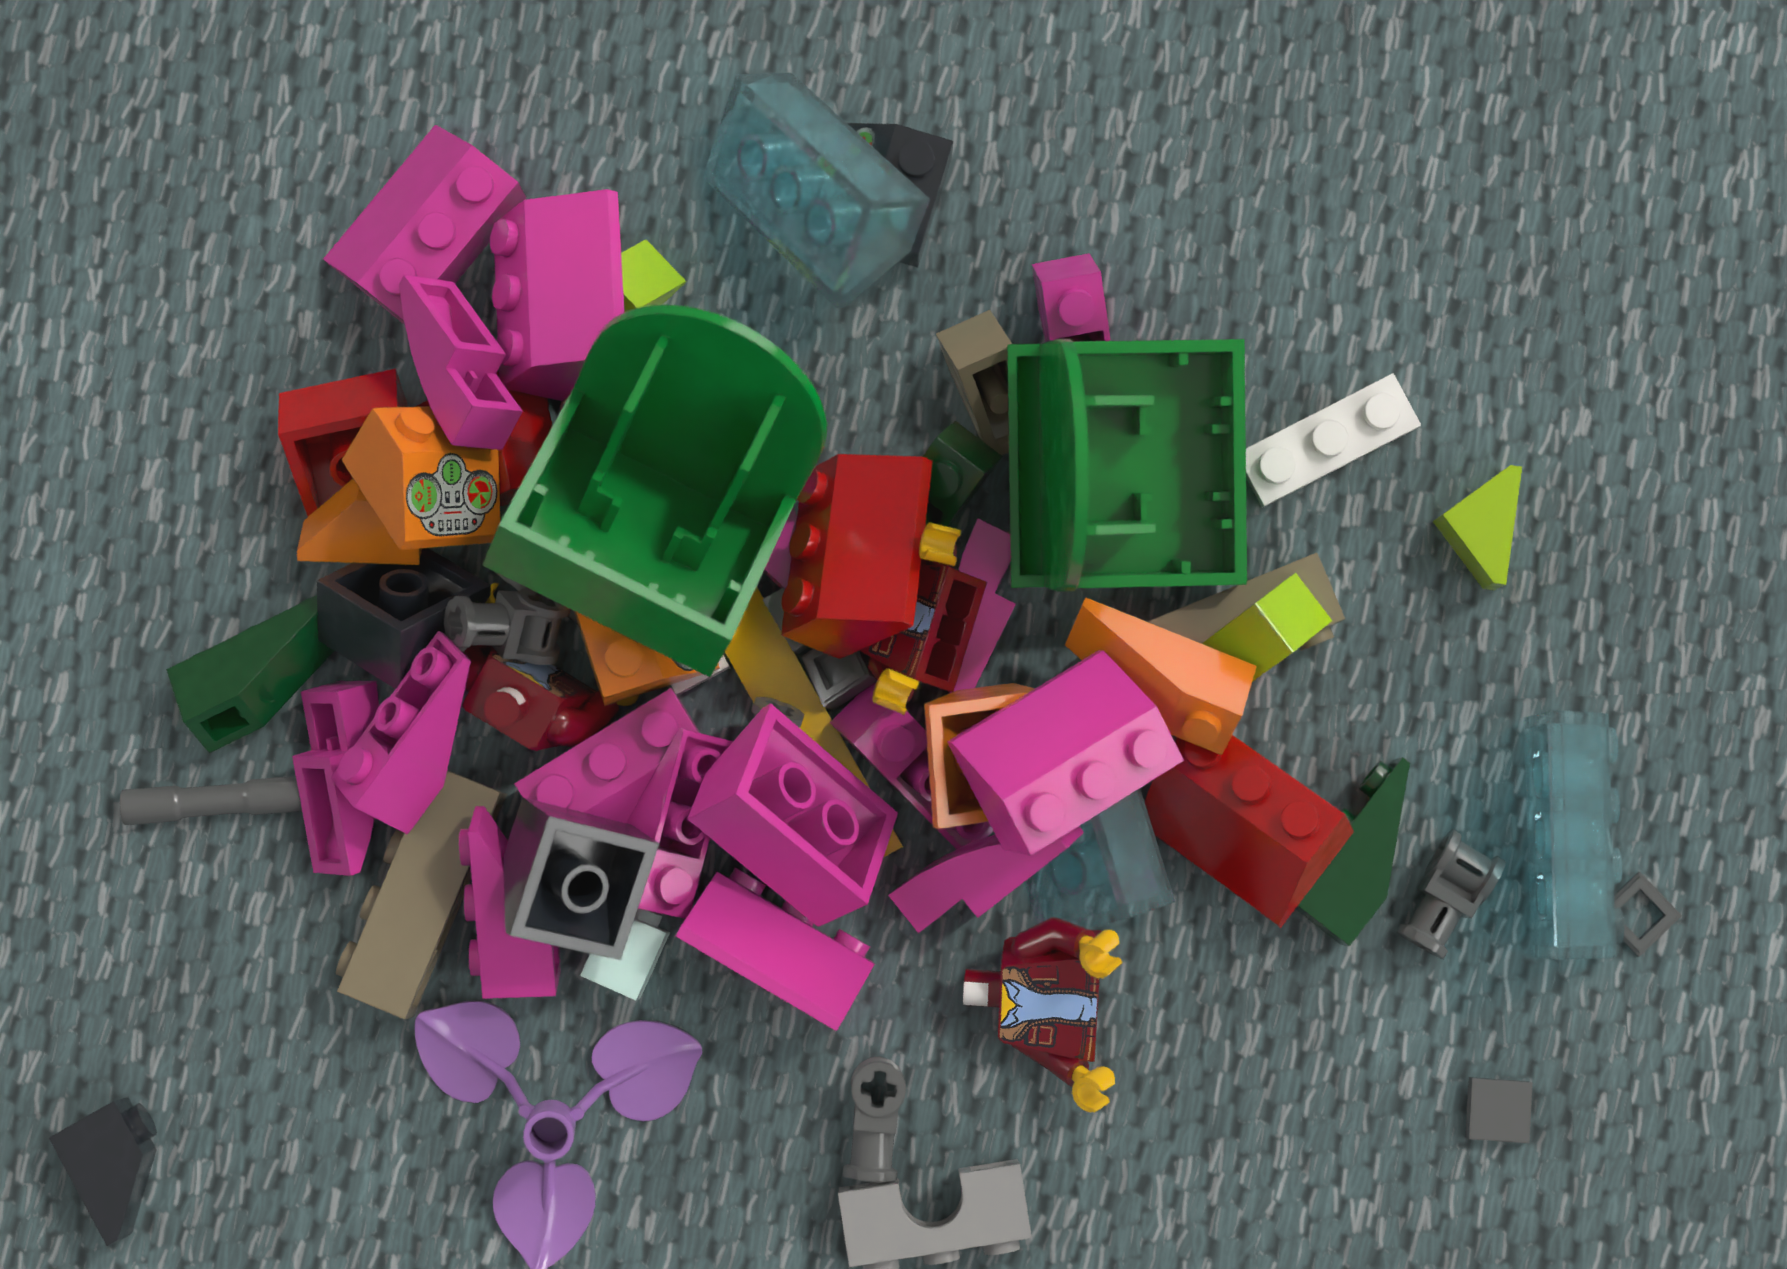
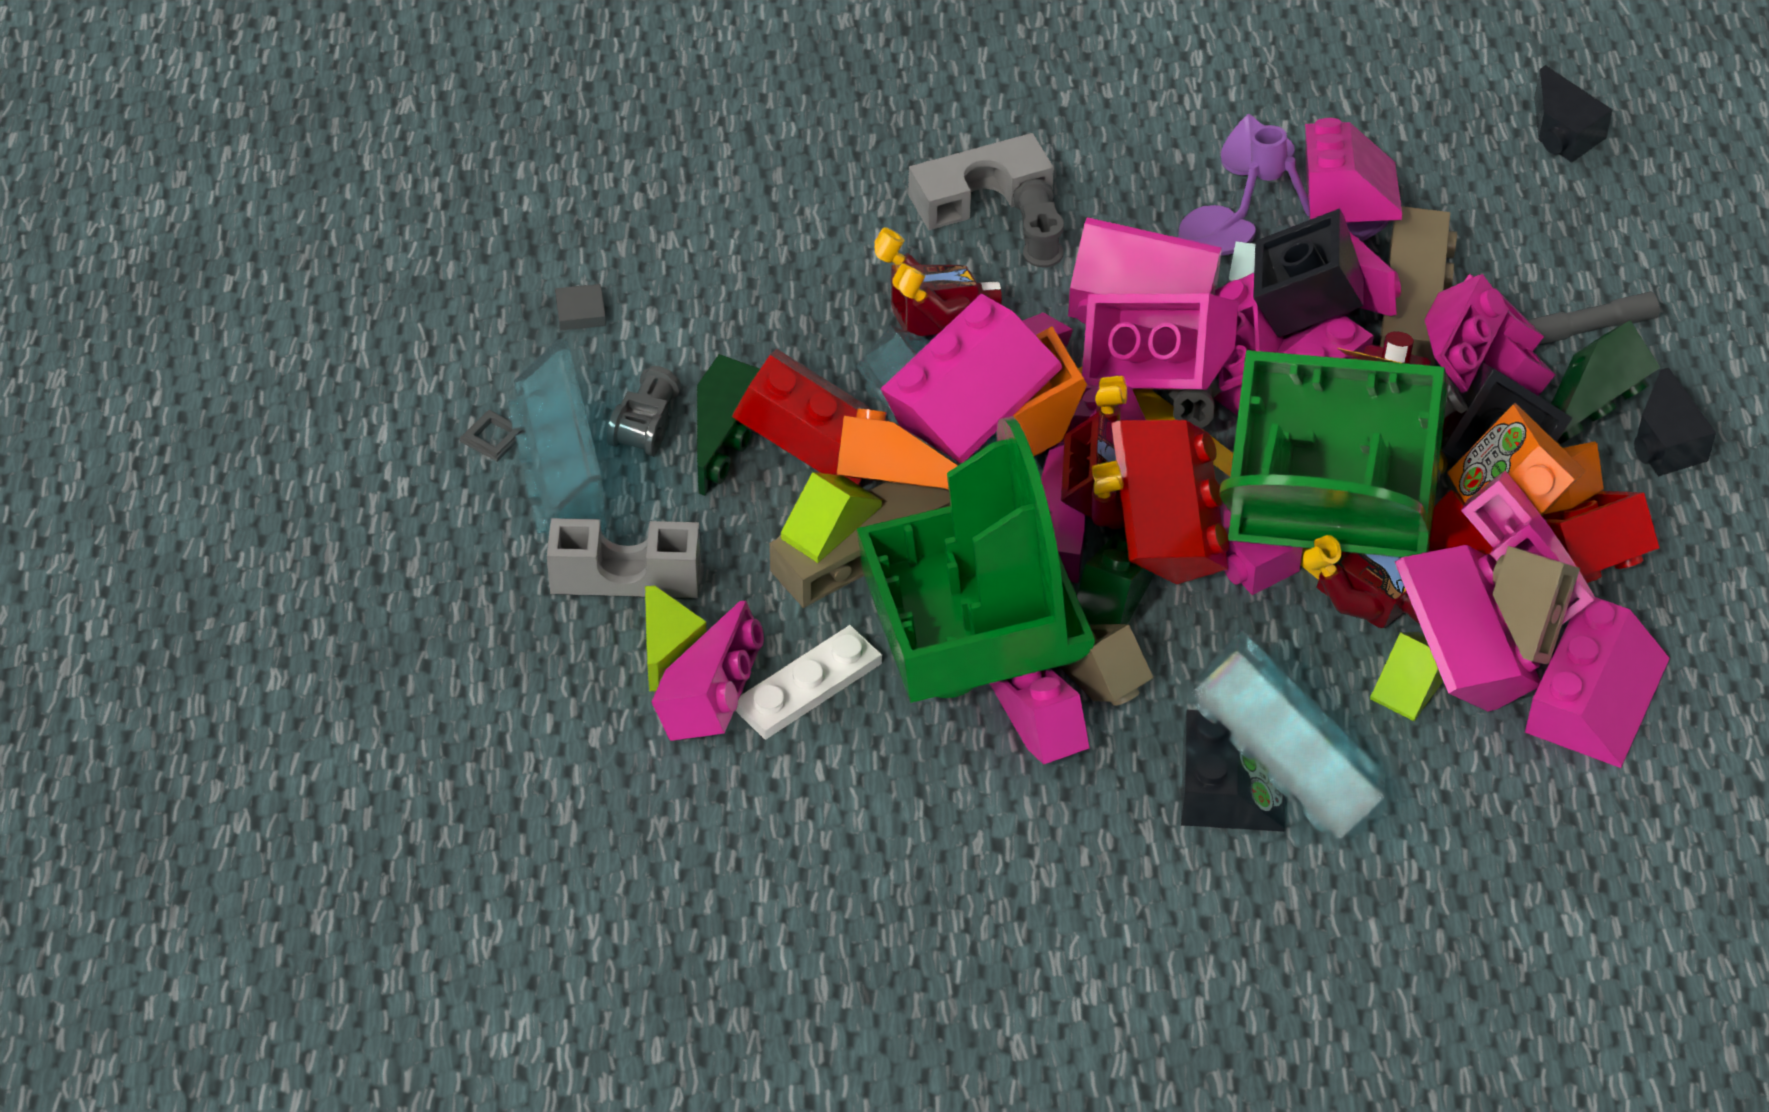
camera: 170 degrees right, 35 degrees down
none -> light grey arch [547,518,701,598]
none -> dark pink slope [651,601,764,741]
none -> dark pink slope [1305,118,1402,222]
none -> yellow sticker [1337,348,1400,363]
none -> dark tan slope [1492,546,1580,664]
none -> black slope [1634,367,1716,477]

